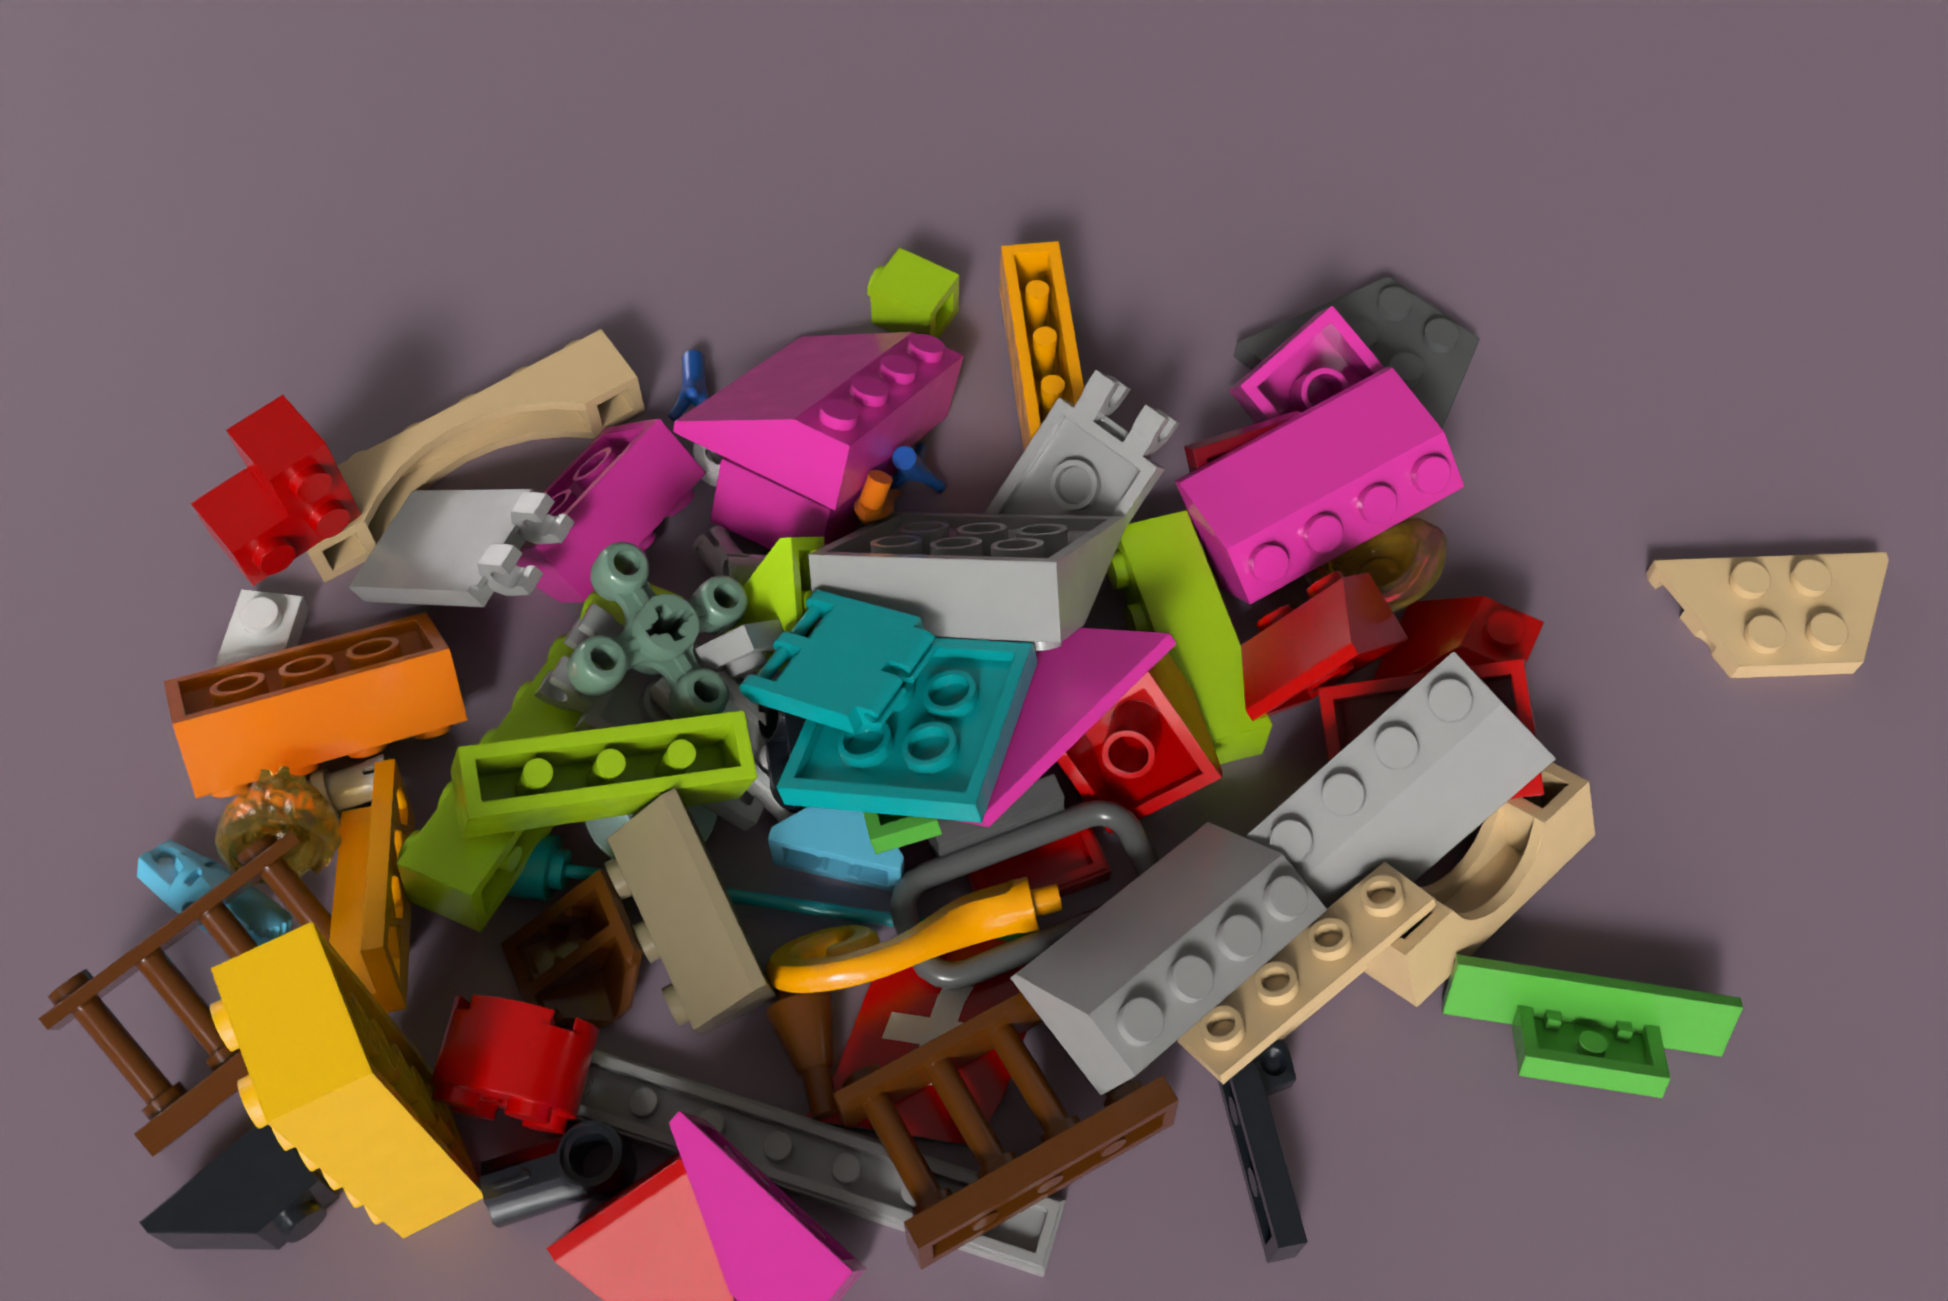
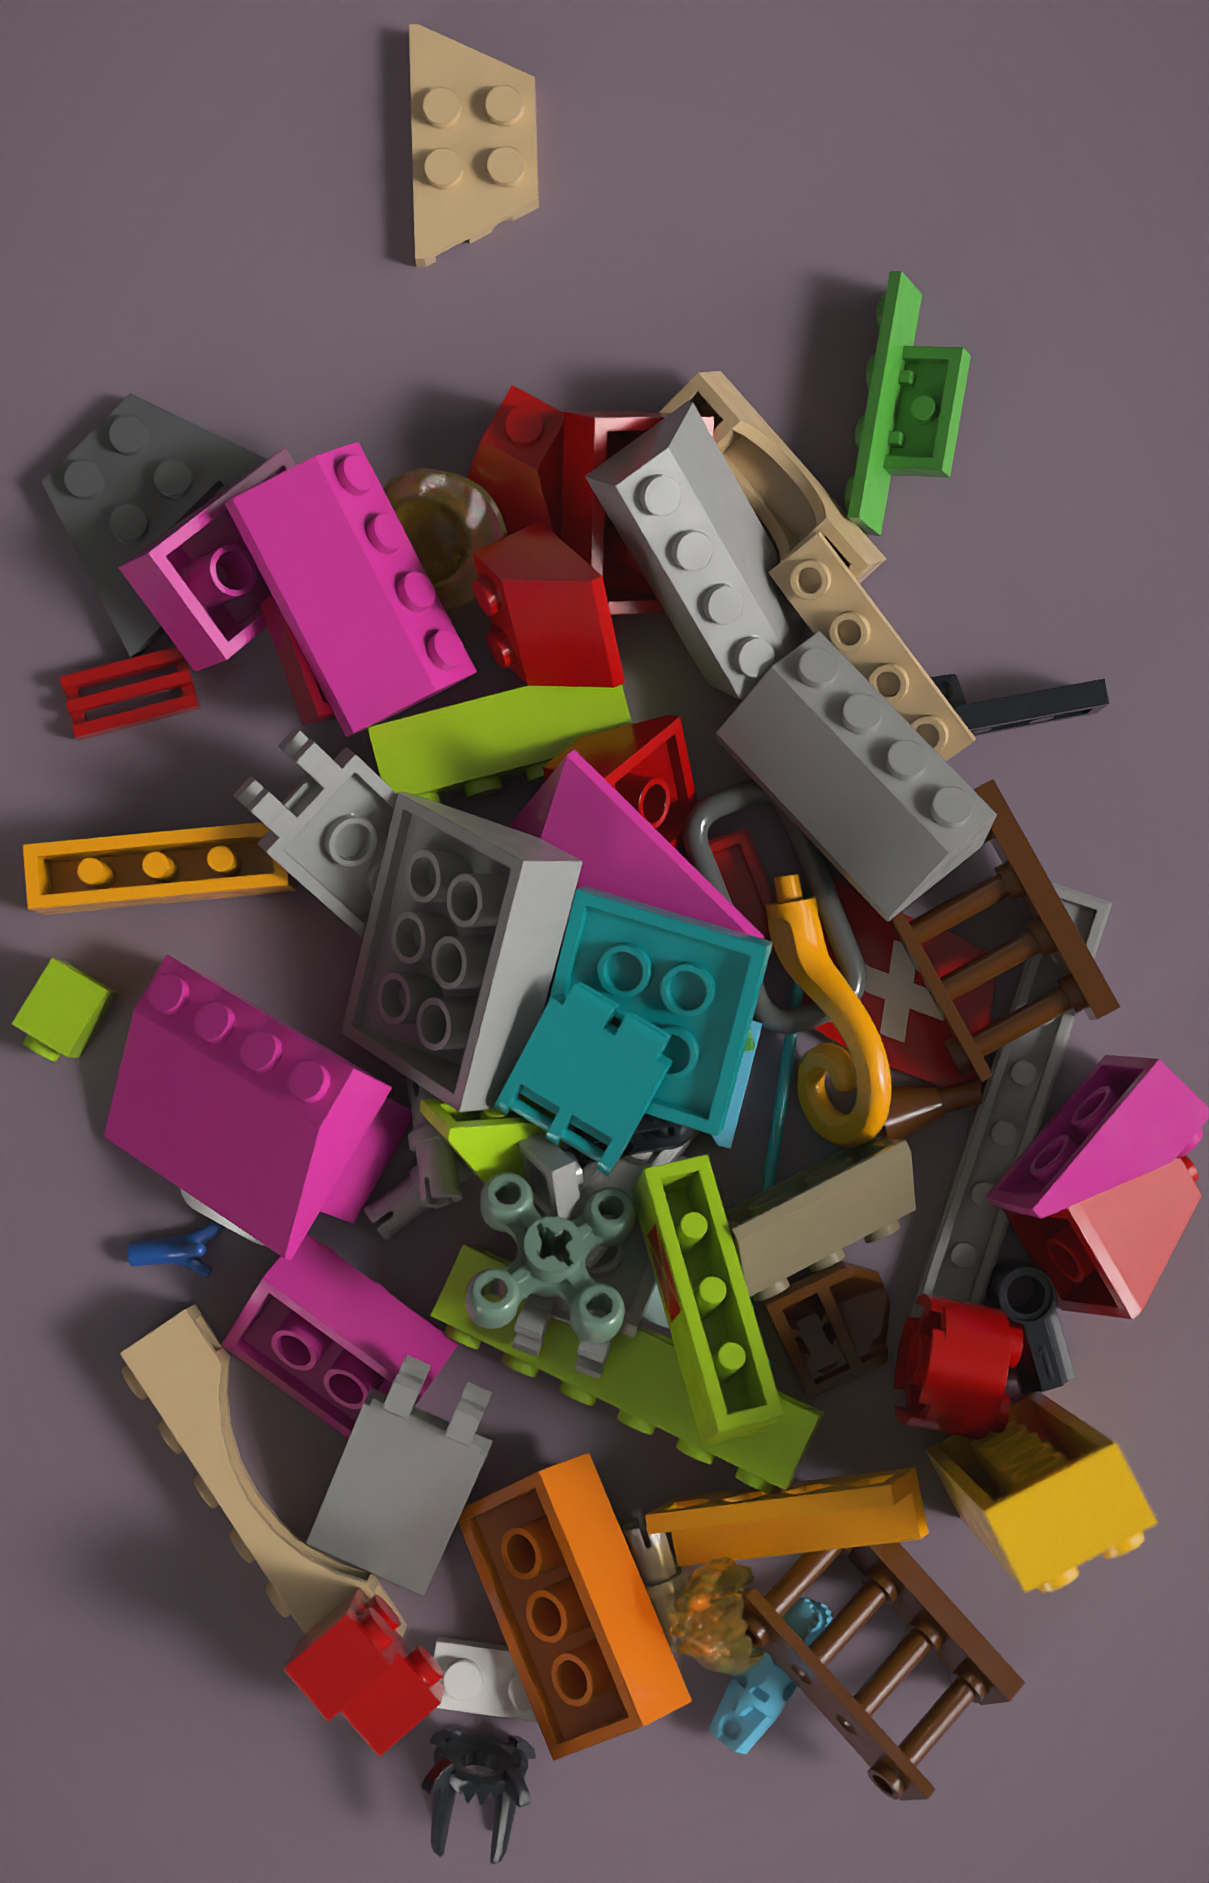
camera: 90 degrees left, 25 degrees up
black slope [139,1125,339,1250] -> none
orange bar [854,470,901,525] -> none
blue bar [890,443,946,493] -> none
none -> red tile [59,647,201,741]
none -> black piece [421,1726,536,1865]

